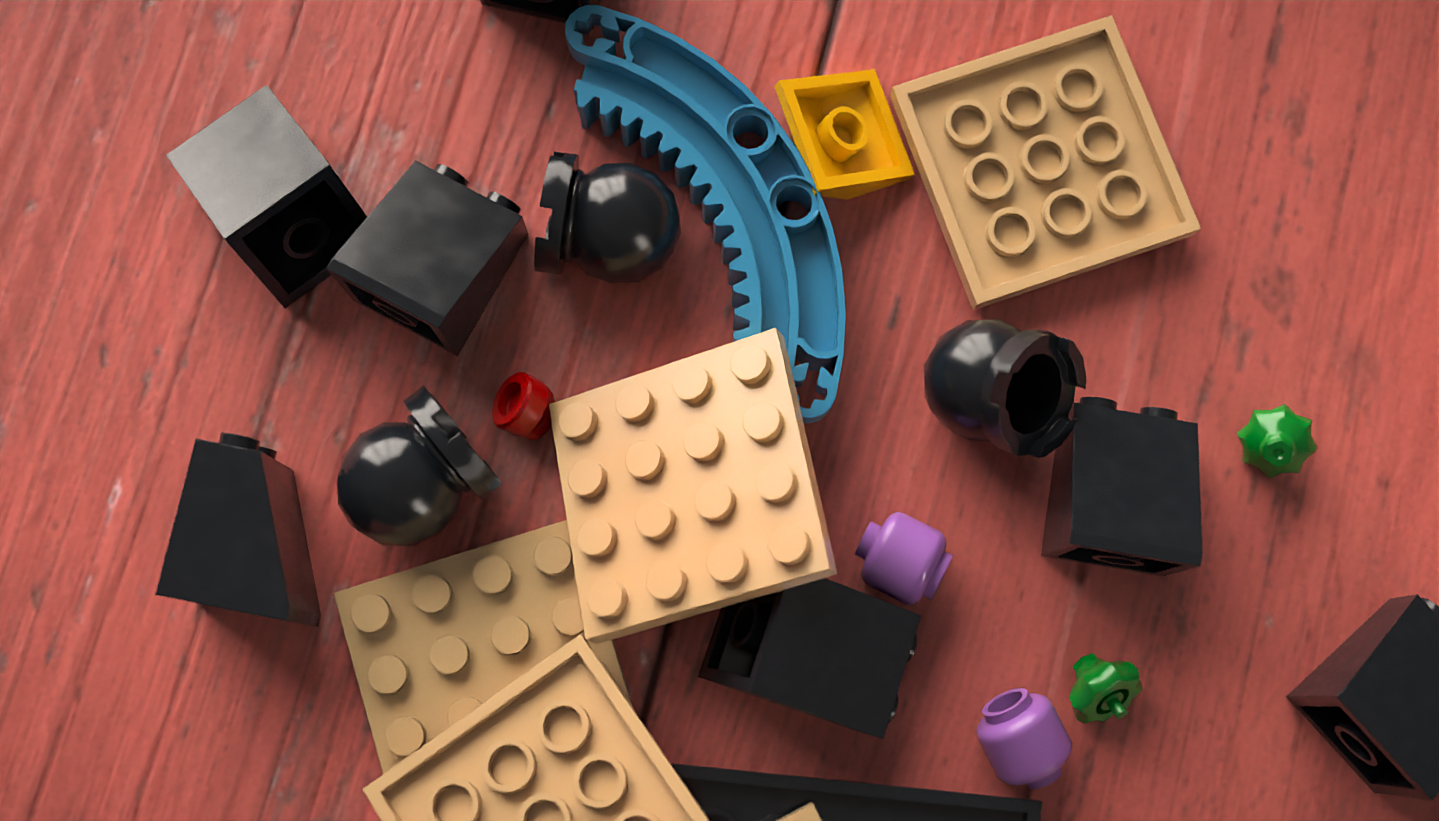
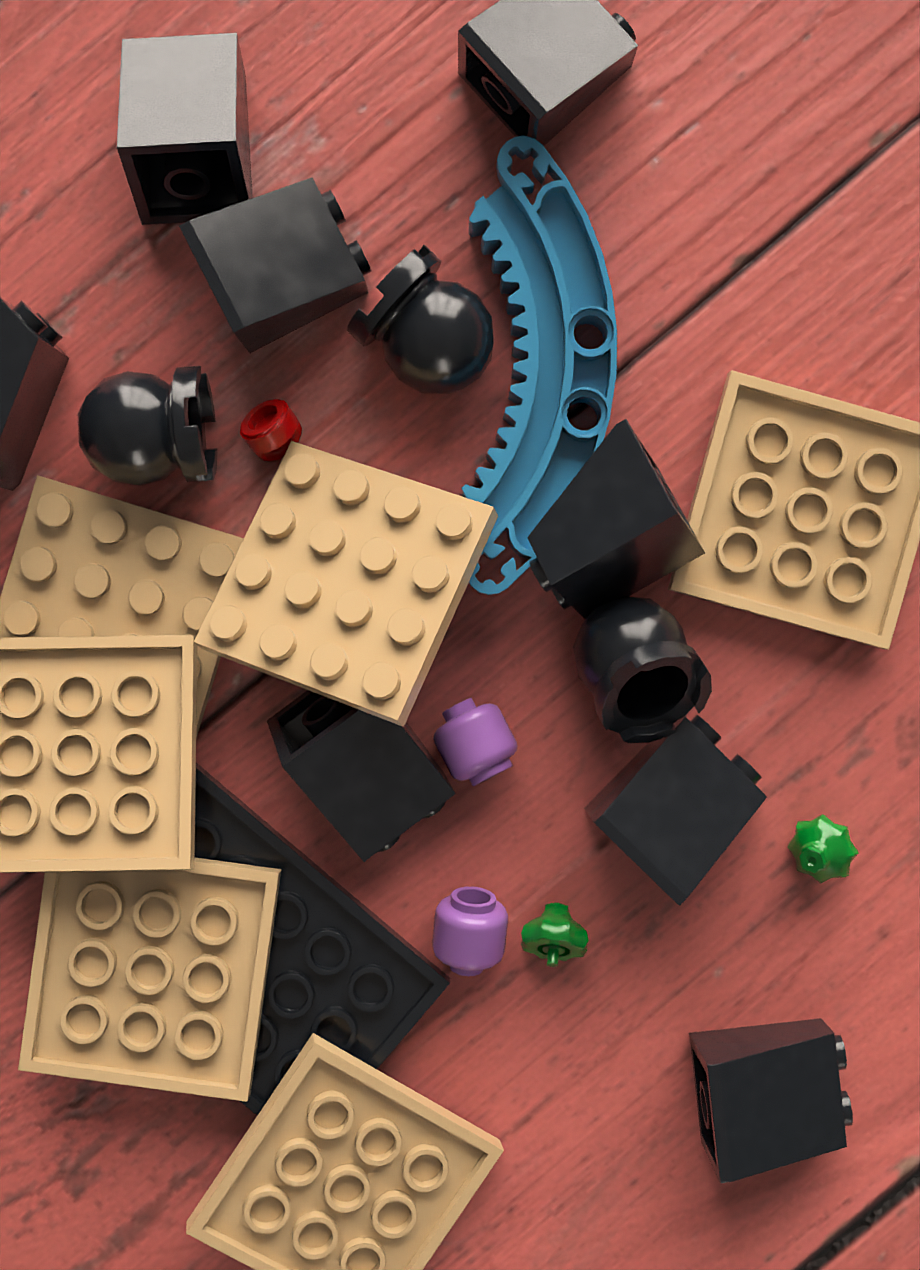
camera: 45 degrees right, 10 degrees up
yellow slope [774,69,915,200] -> none
none -> black slope [527,419,705,619]

